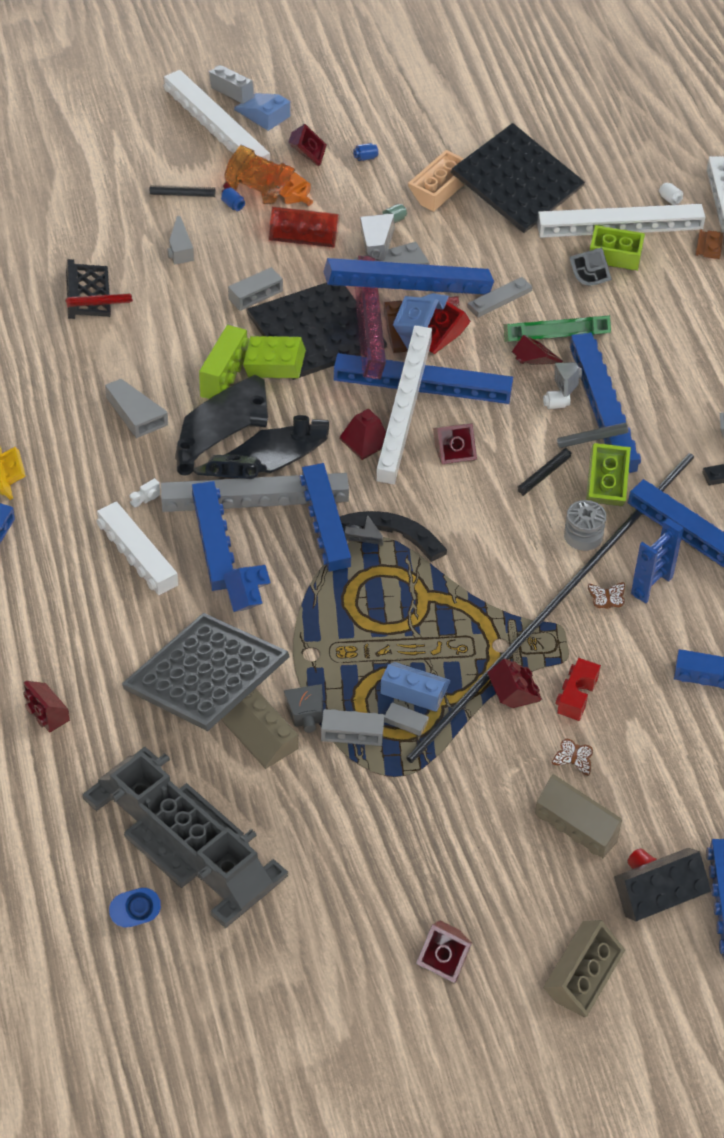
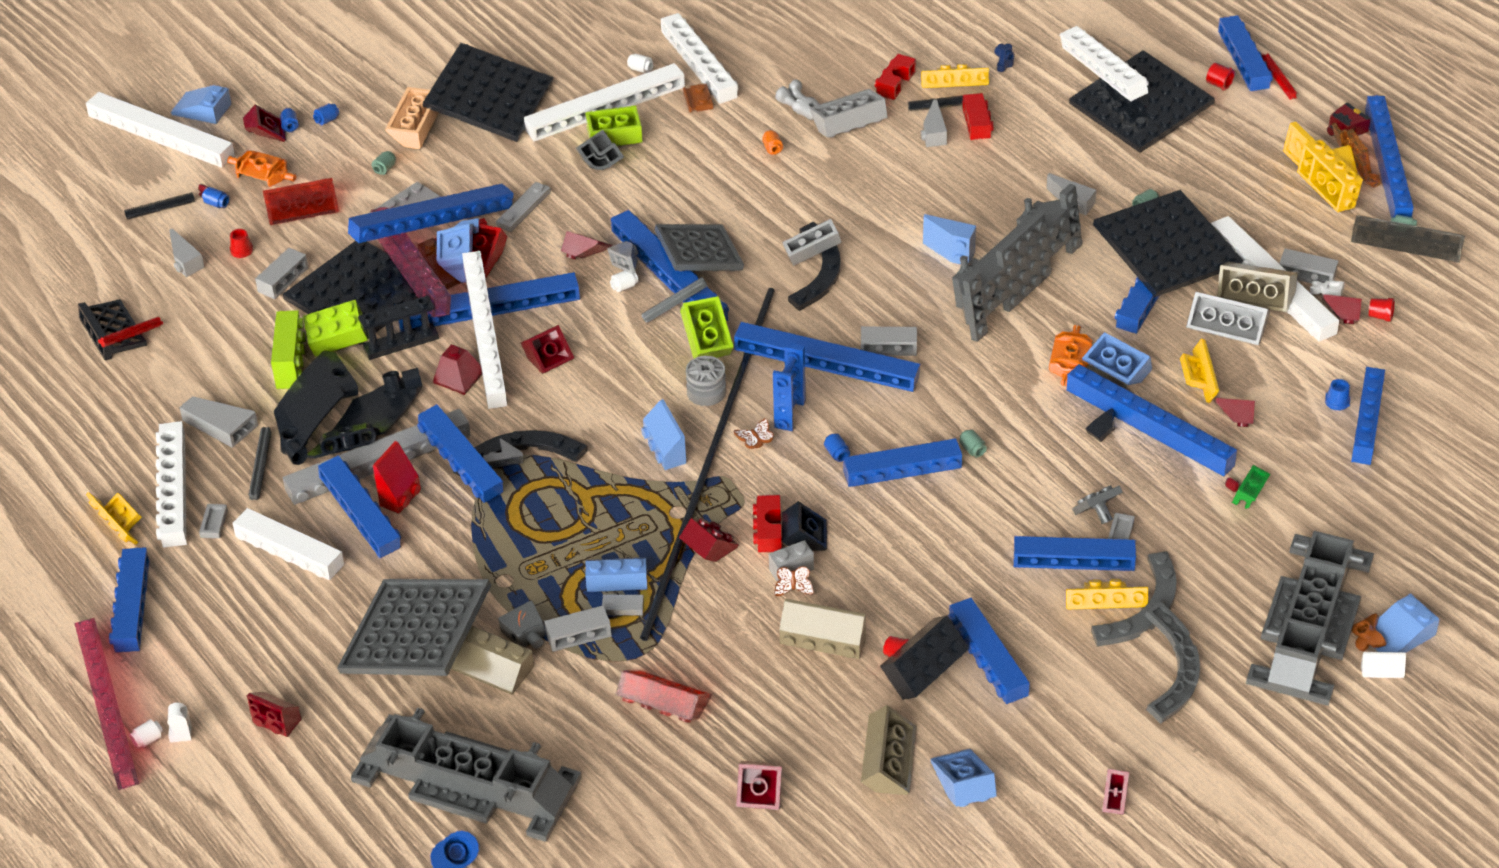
camera: 20 degrees left, 5 degrees down
white plate [129,478,160,508] -> none
light grey brick [209,65,255,104] -> none
blue brick [223,565,271,612] -> none
clear orange piece [224,145,295,204] -> none
slope [360,213,395,261] -> none
green arch [503,315,611,342] -> none
black axle [518,448,572,496] -> none
none -> white brick [156,421,187,548]
none -> light grey tile [199,504,228,538]
none -> red piece [230,229,253,258]
none -> dark grey axle [248,427,272,500]
none -> blue brick [280,108,299,132]
none -> black fence [358,295,439,360]
none -> red slope [373,441,421,514]
none -> clear red slope [616,669,712,723]
none -> slope [641,399,686,470]
none -> dark grey plate [654,224,744,271]
none -> light grey brick [769,540,814,581]
none -> black slope [782,501,827,551]
none -> blue brick [824,434,850,462]
none -> medium blue slope [931,749,997,807]

